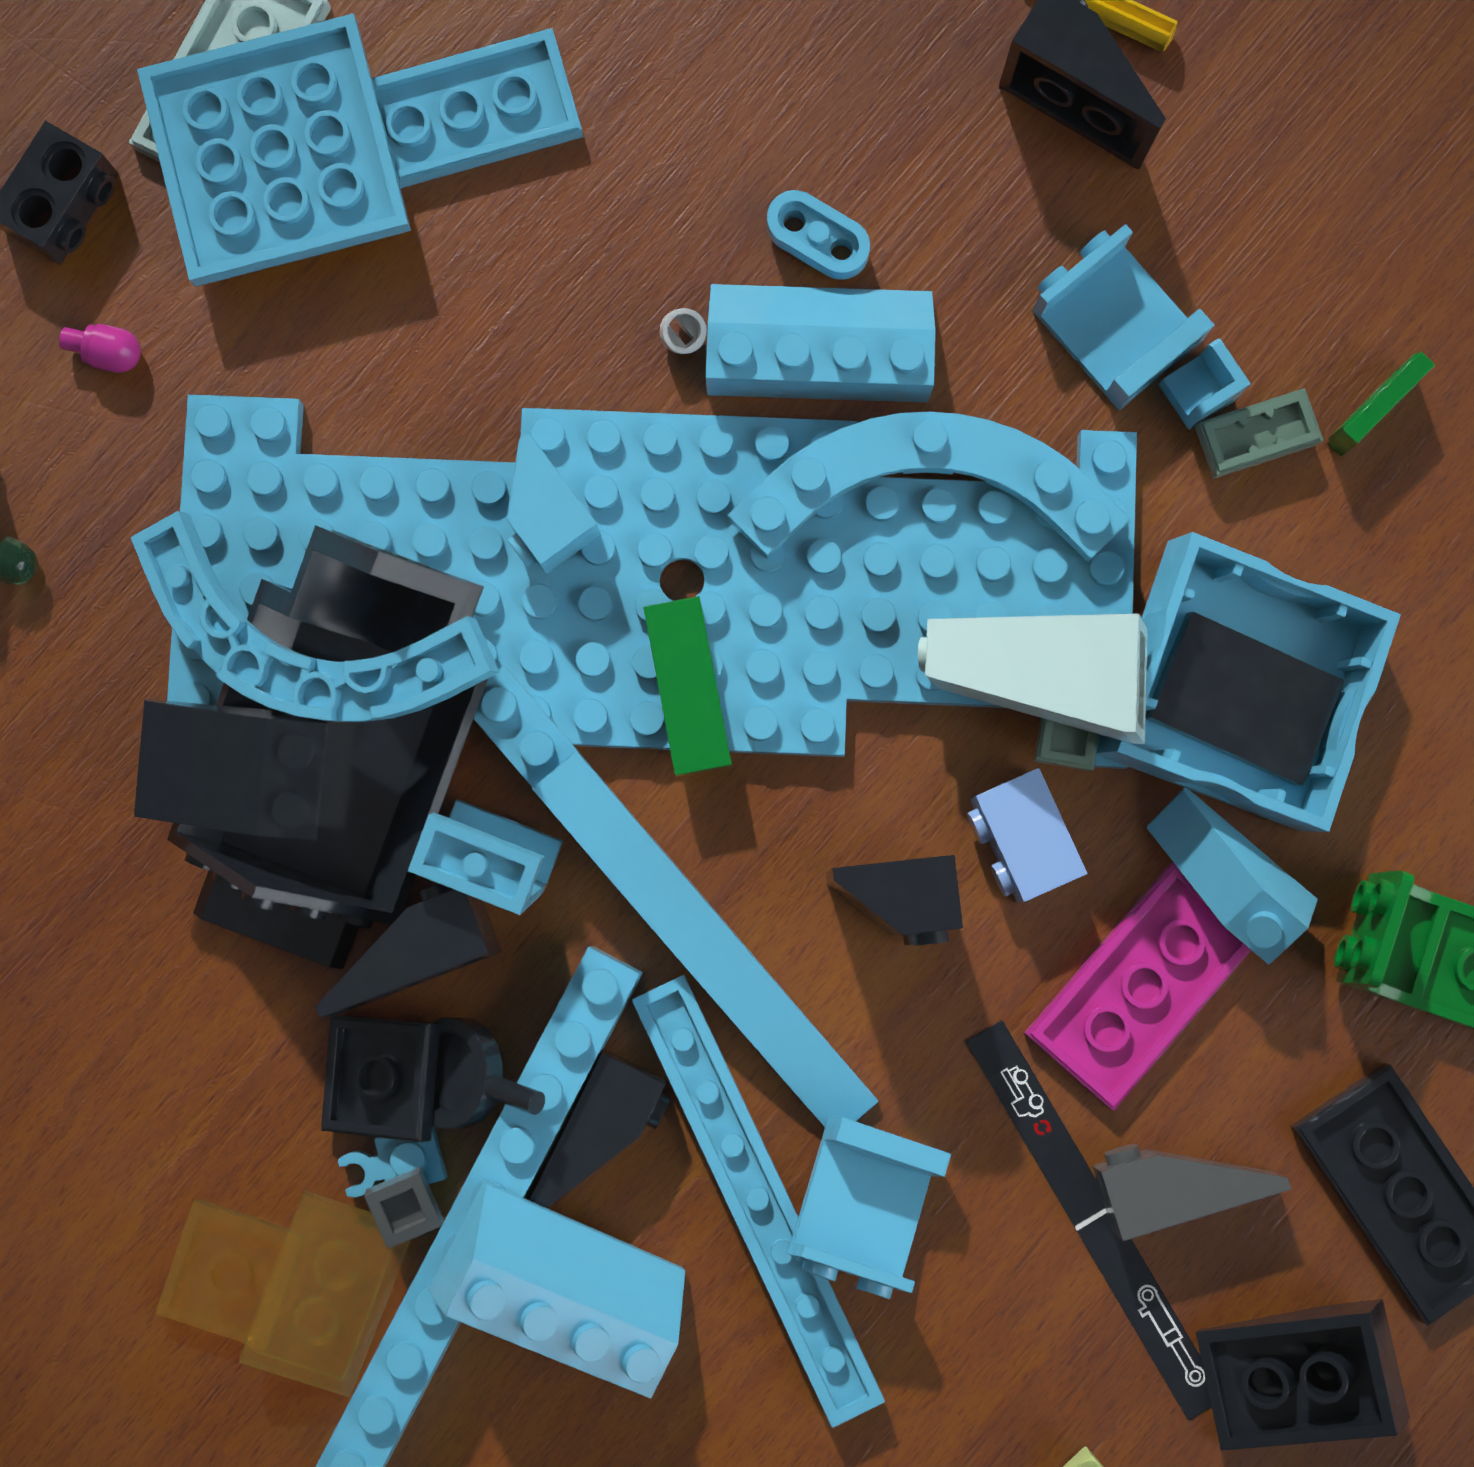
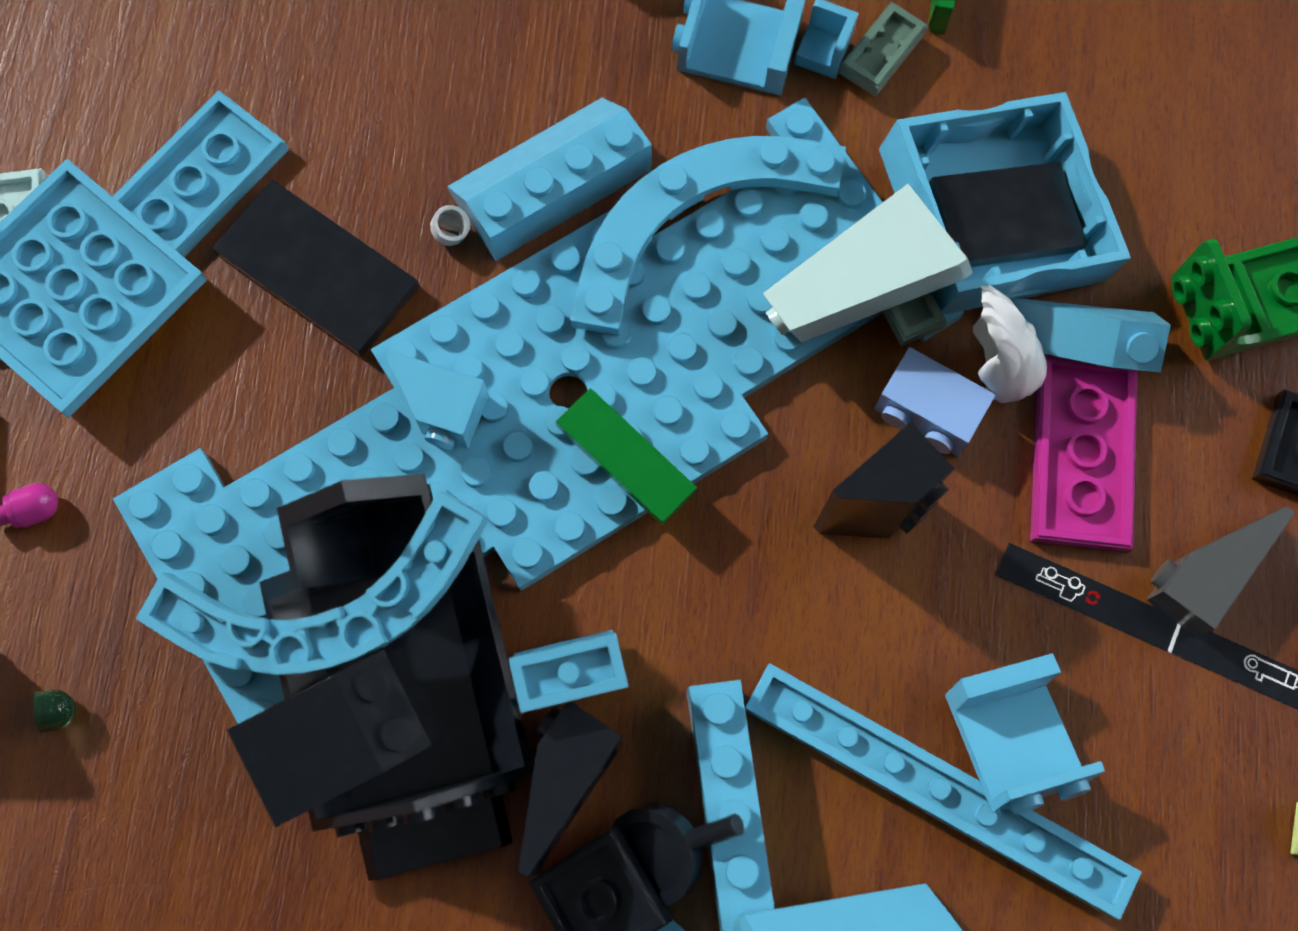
camera: 40 degrees left, 10 degrees down
medium azure slope [473,665,878,1127] -> none
black slope [530,1050,671,1208] -> none
medium azure plate [767,190,870,280] -> none
none -> black tile [212,179,420,357]
none -> white hair [973,285,1047,403]

